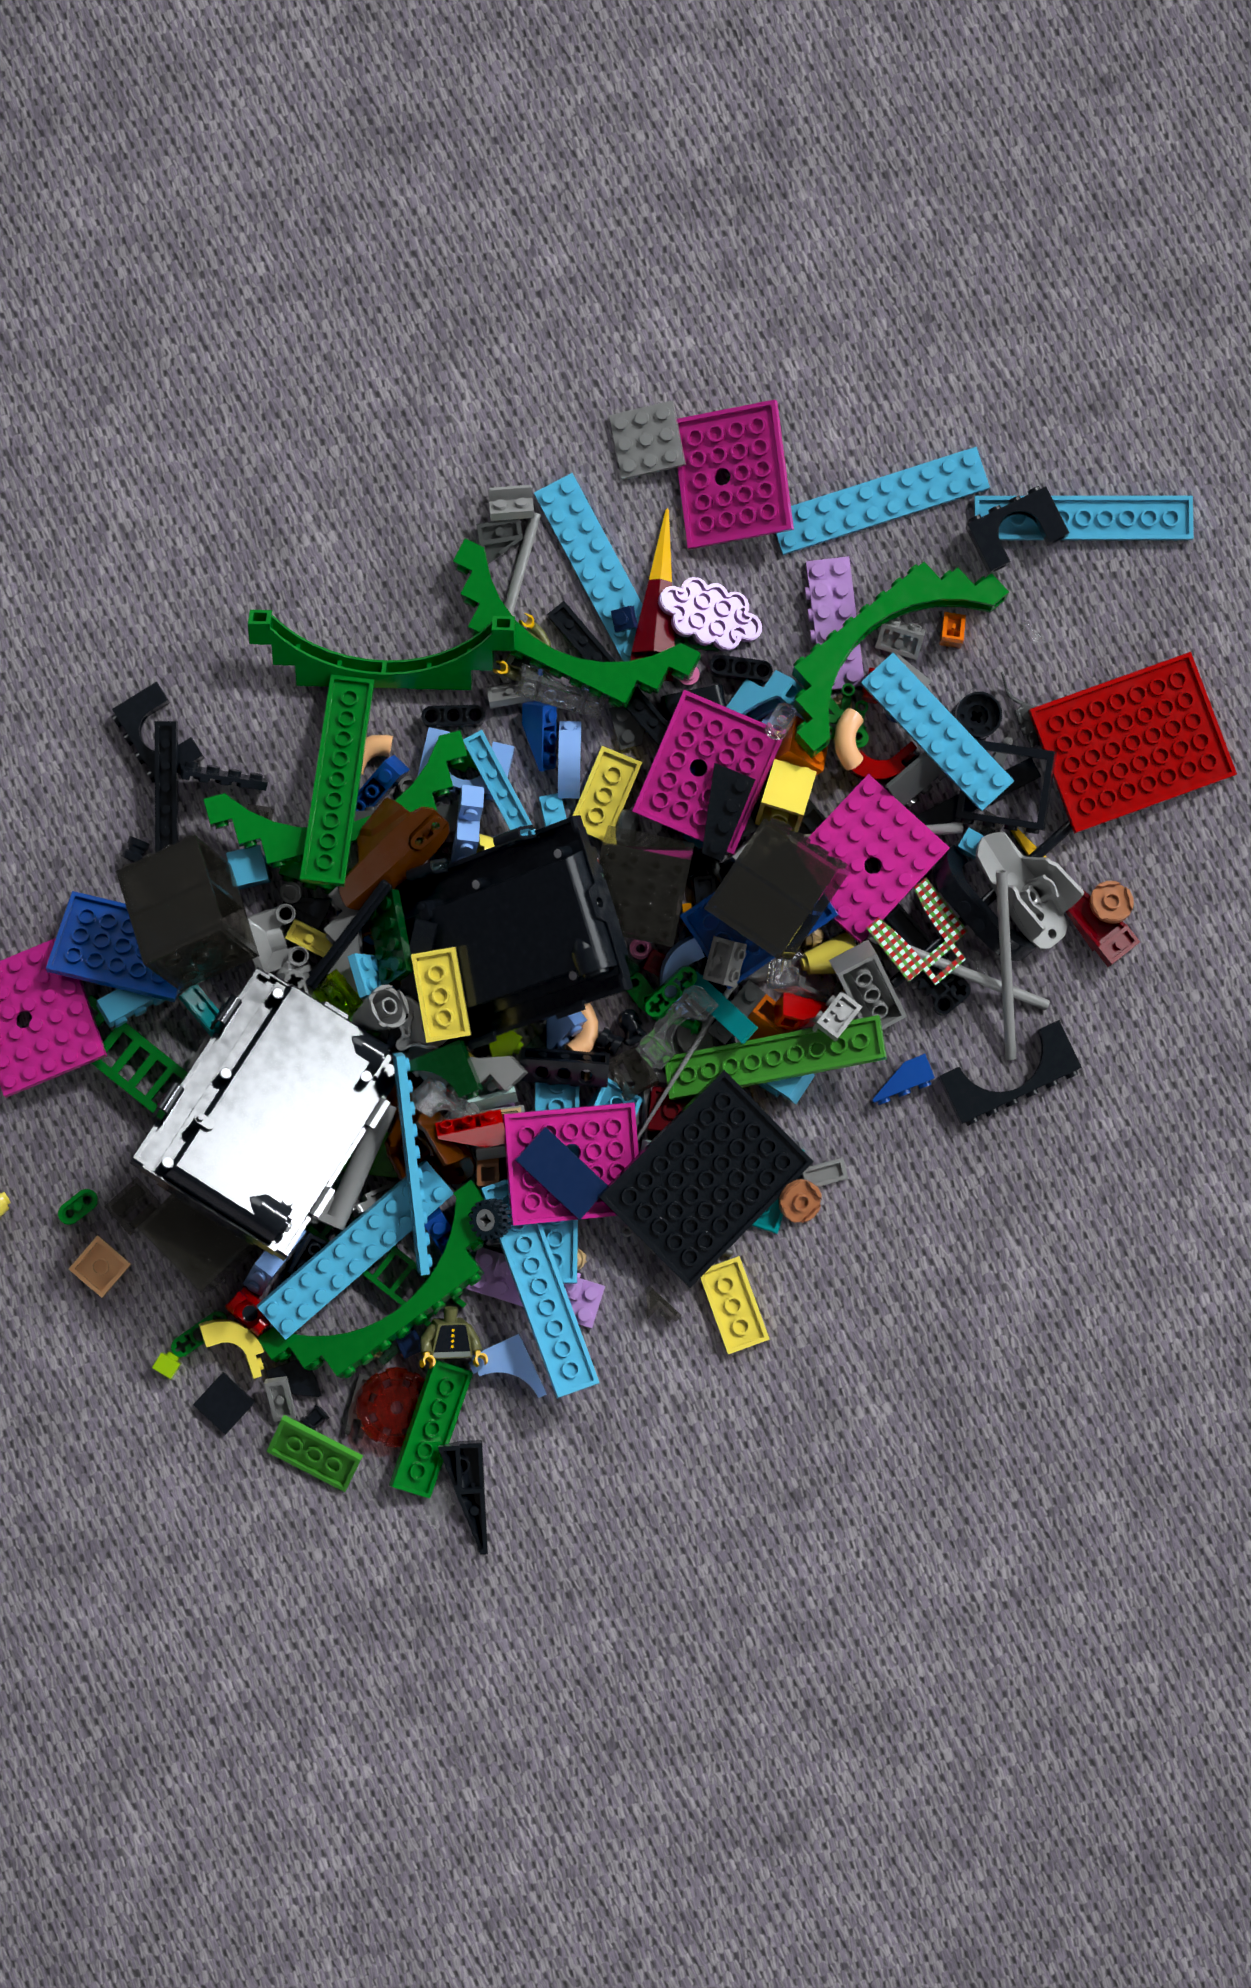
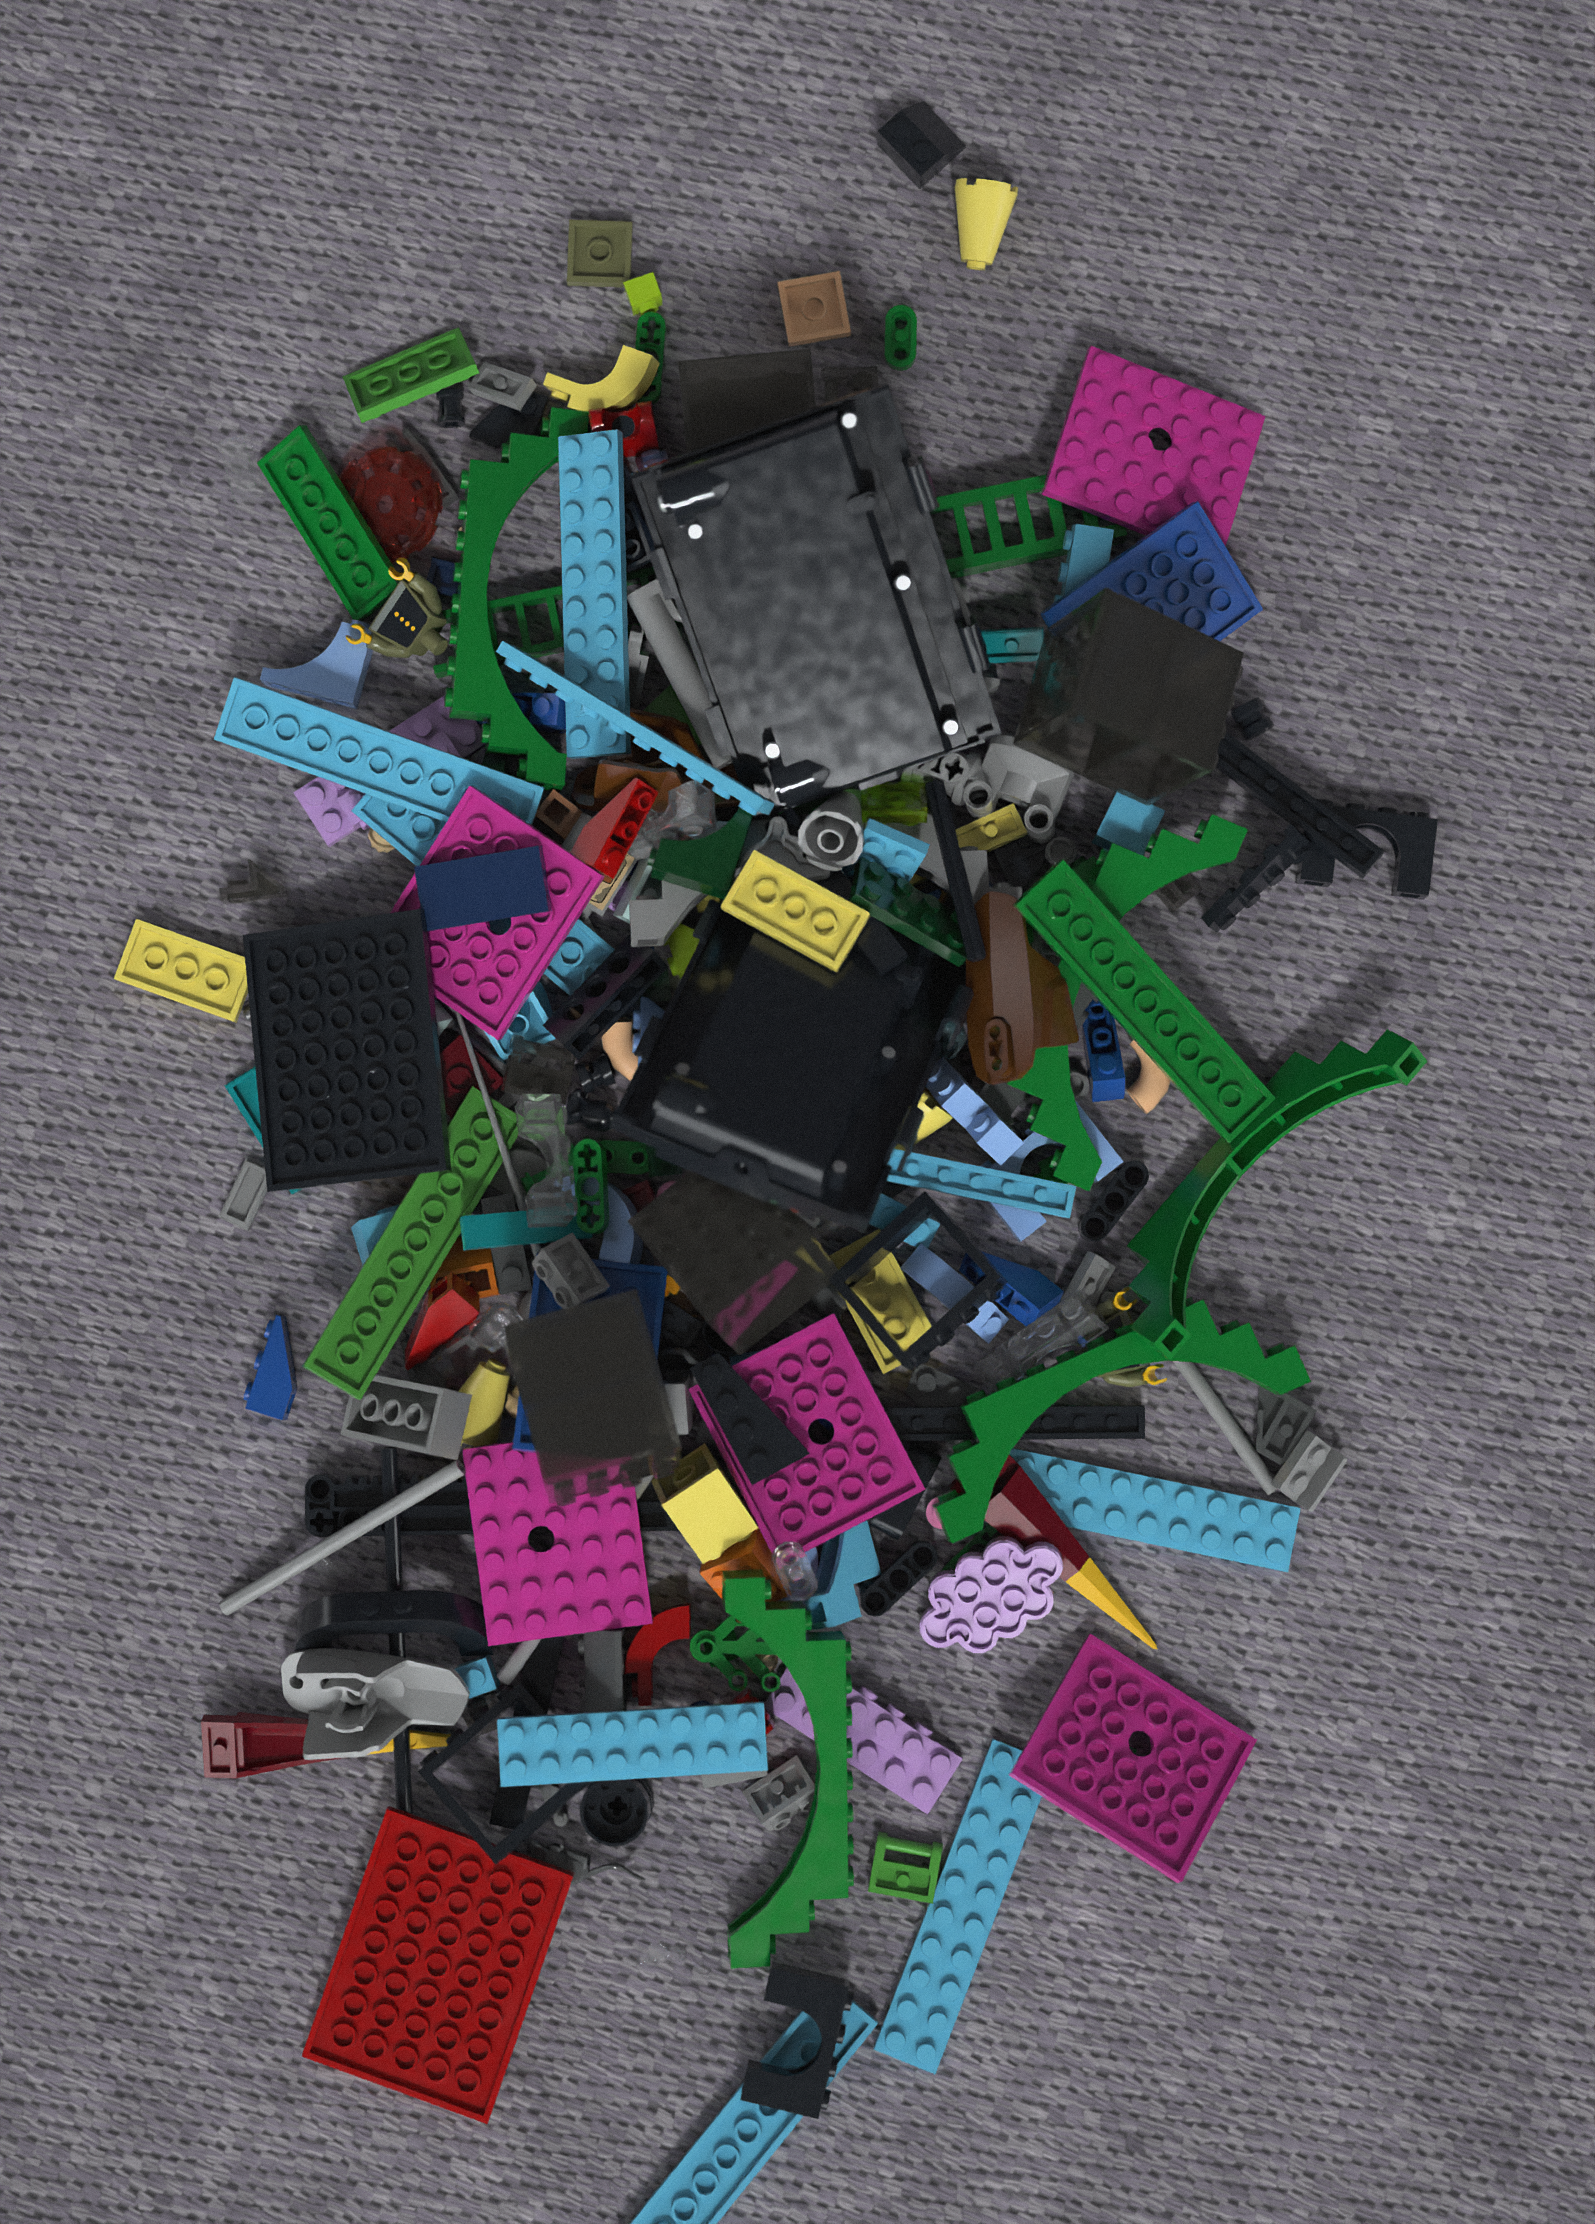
camera: 140 degrees right, 0 degrees up
black tile [193,1372,256,1435] -> none
clear green tile [378,1344,400,1365] -> none
black wedge [438,1440,488,1555] -> none
black wheel [469,1198,512,1240] -> none
light grey plate [609,400,686,480] -> none
dark blue plate [611,606,638,633] -> none
nougat tile [779,1179,822,1223] -> none
light grey bracket [812,991,862,1042] -> none
light nougat cylinder [834,708,864,770] -> none
piece [866,878,968,985] -> none
black arch [938,1020,1082,1126] -> none
orange slope [939,611,966,648] -> none
light grey piece [996,870,1016,1060] -> none
nougat tile [1089,881,1134,924] -> none
none -> olive plate [567,220,633,287]
none -> black window [828,1191,1008,1370]
none -> bright green plate [868,1831,943,1904]

